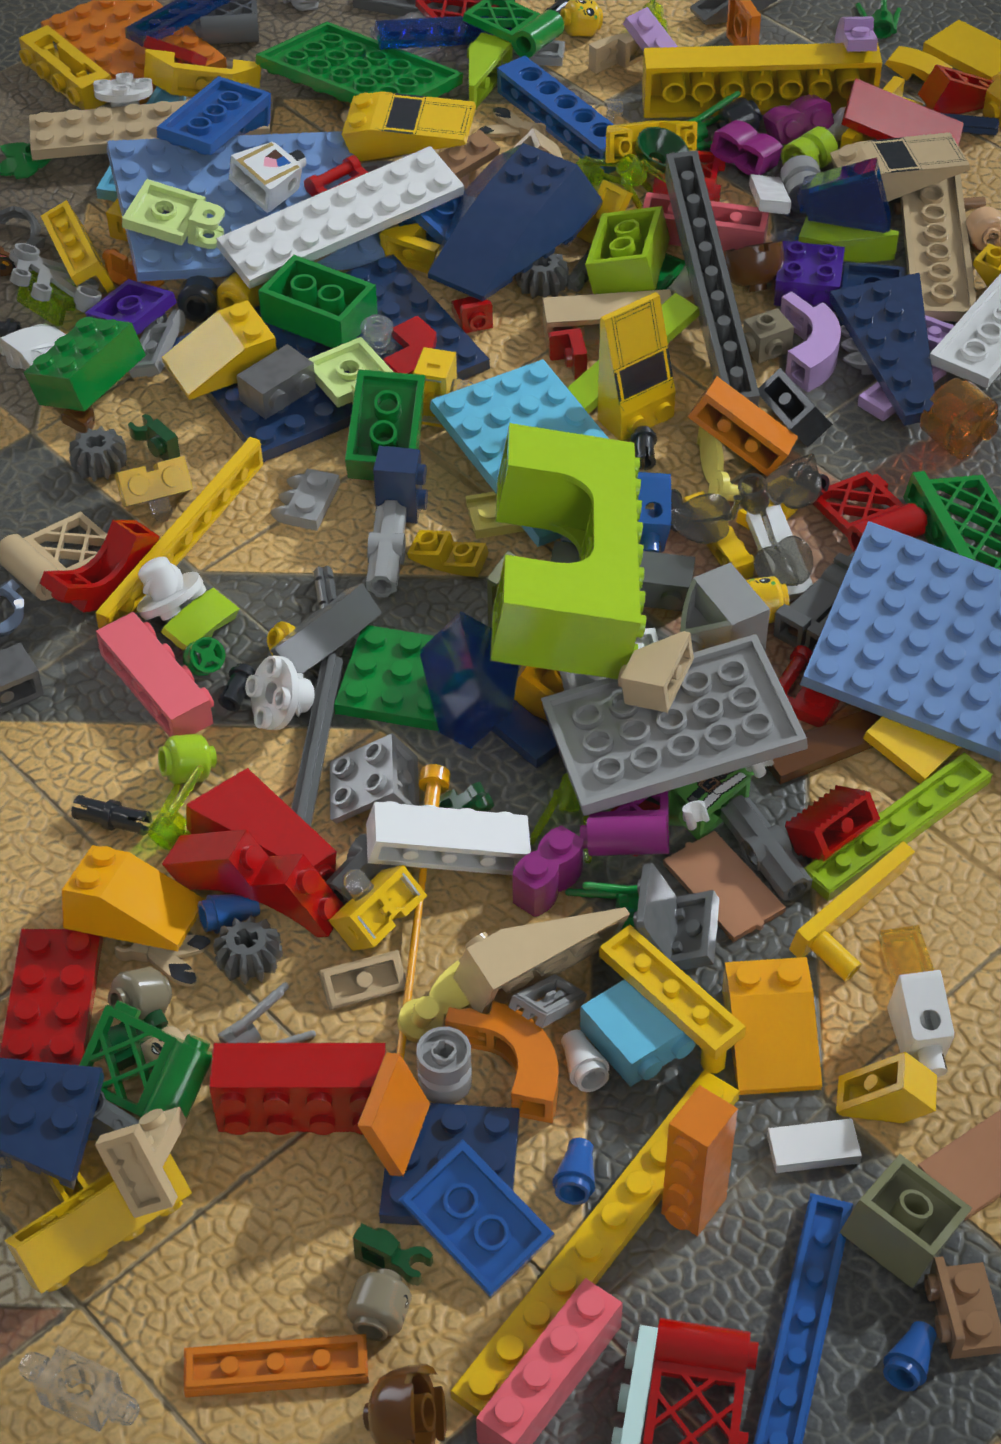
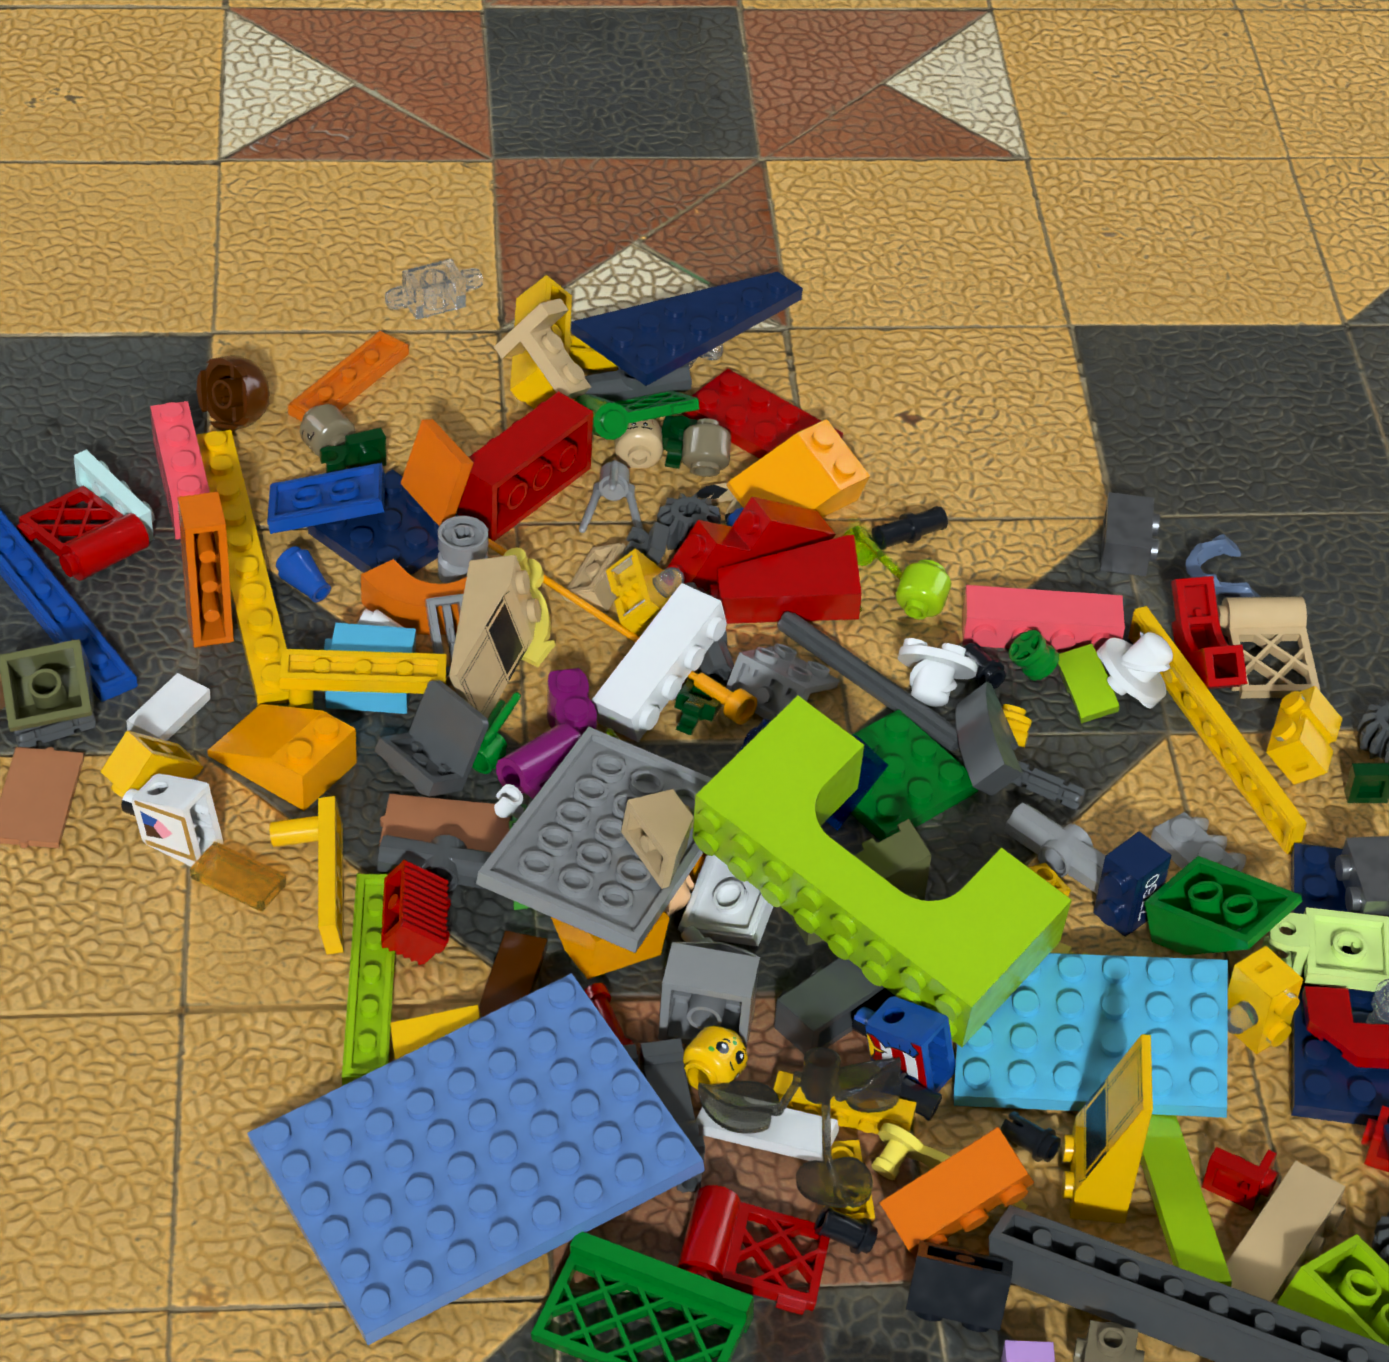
camera: 125 degrees right, 5 degrees down
none -> dark grey tile [624,522,669,566]

